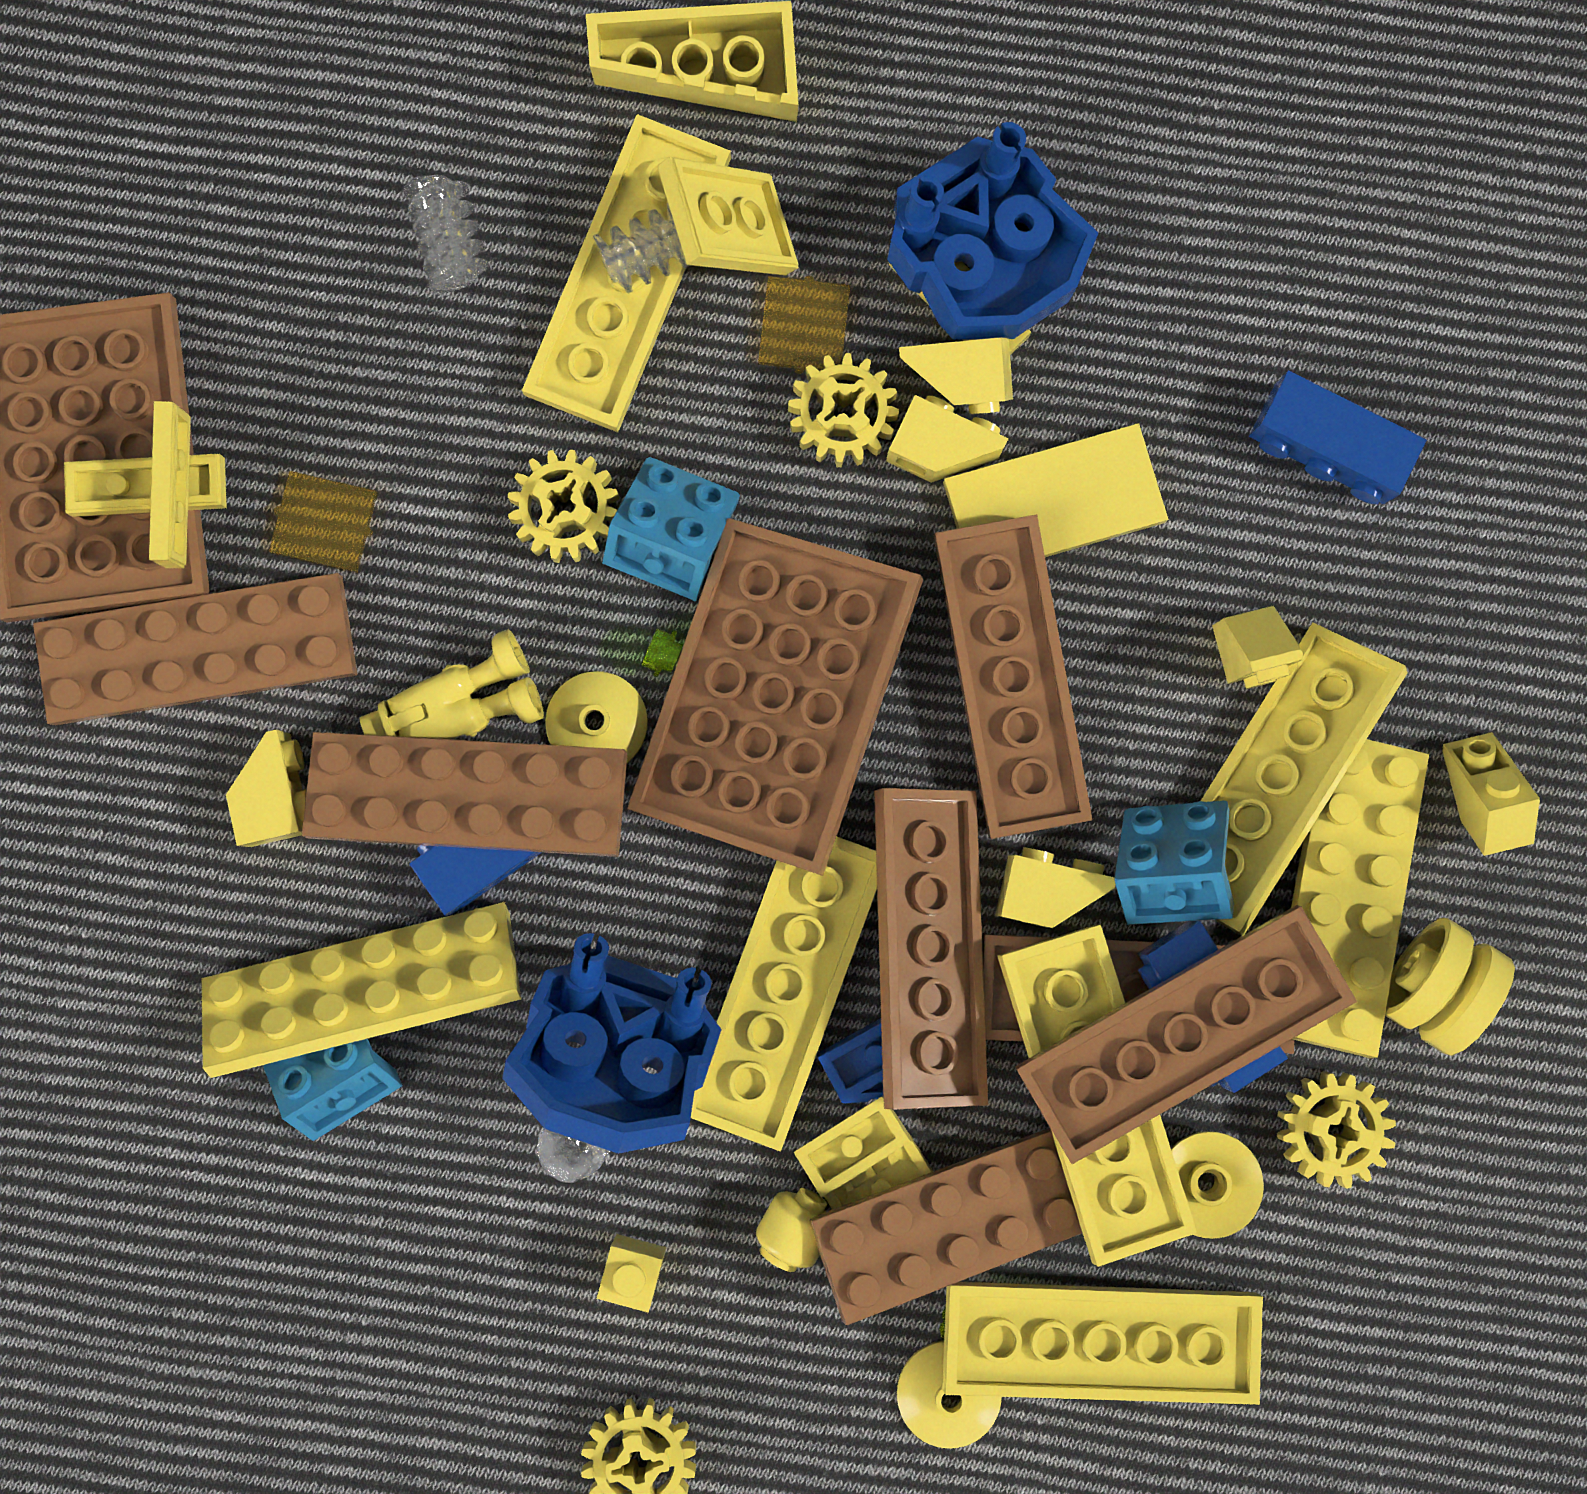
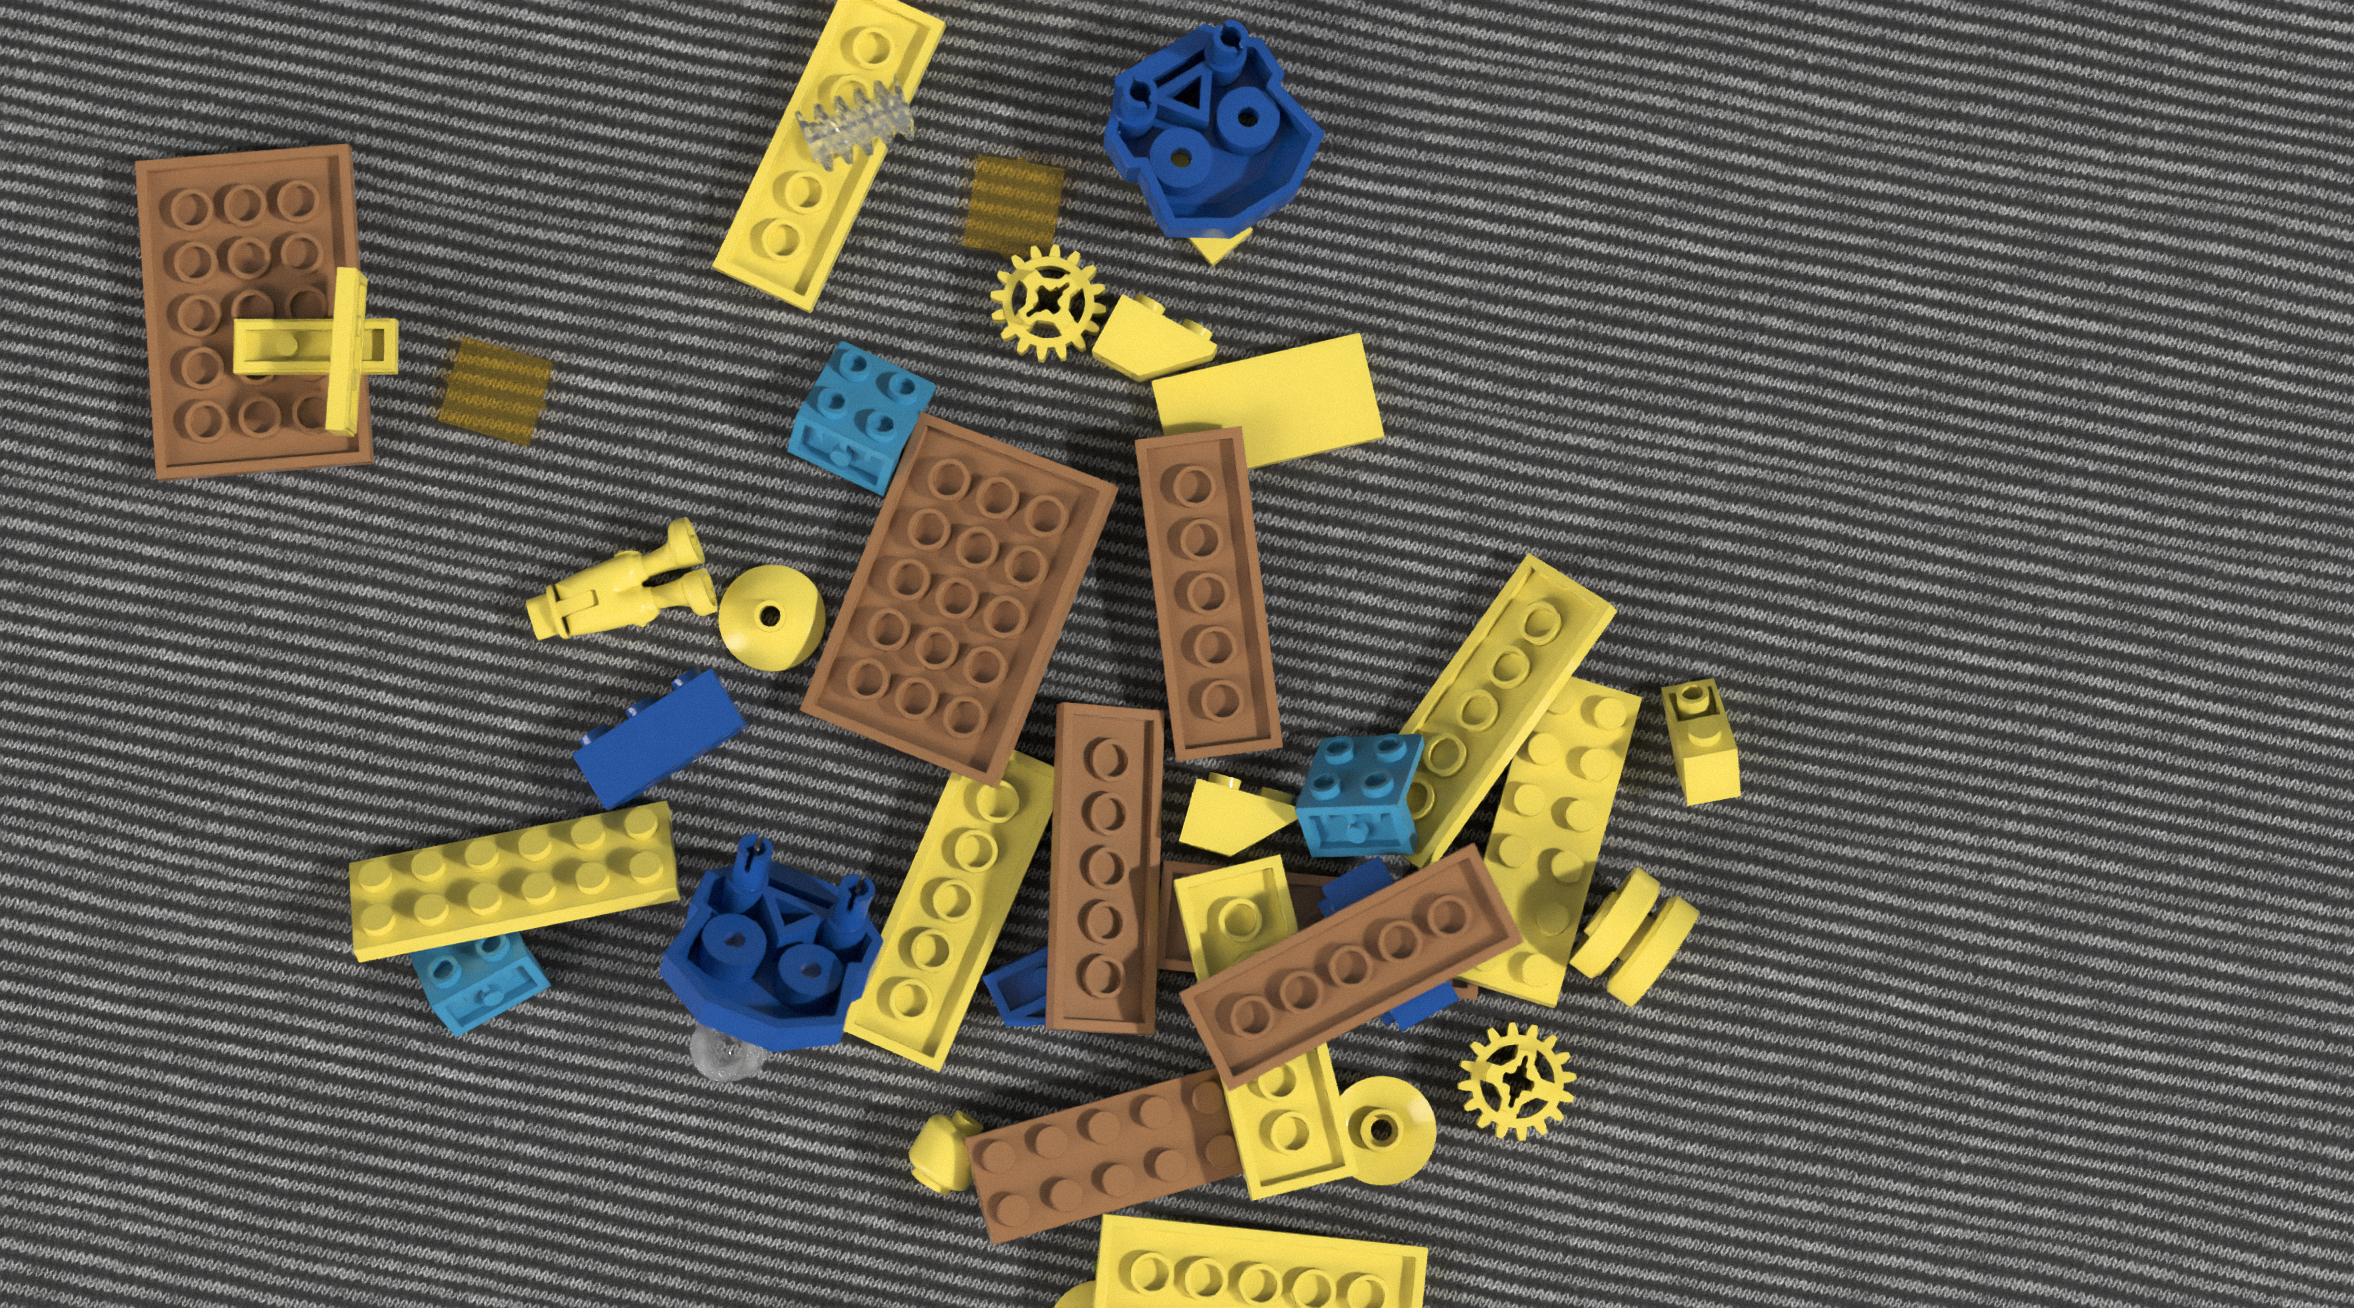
camera: 10 degrees right, 0 degrees up
medium nougat plate [33,573,357,726] -> none
light yellow slope [226,730,307,847] -> none
medium nougat plate [302,732,627,857] -> none
clear piece [403,174,490,293] -> none
light yellow gear [508,450,620,563] -> none
light yellow brick [597,1234,667,1313] -> none
clear neon green plate [641,628,683,677] -> none
light yellow tile [657,157,799,275] -> none
light yellow slope [794,1096,934,1210] -> none
light yellow slope [899,337,1013,414] -> none
light yellow slope [1212,606,1304,689] -> none
blue brick [1249,370,1427,504] -> none

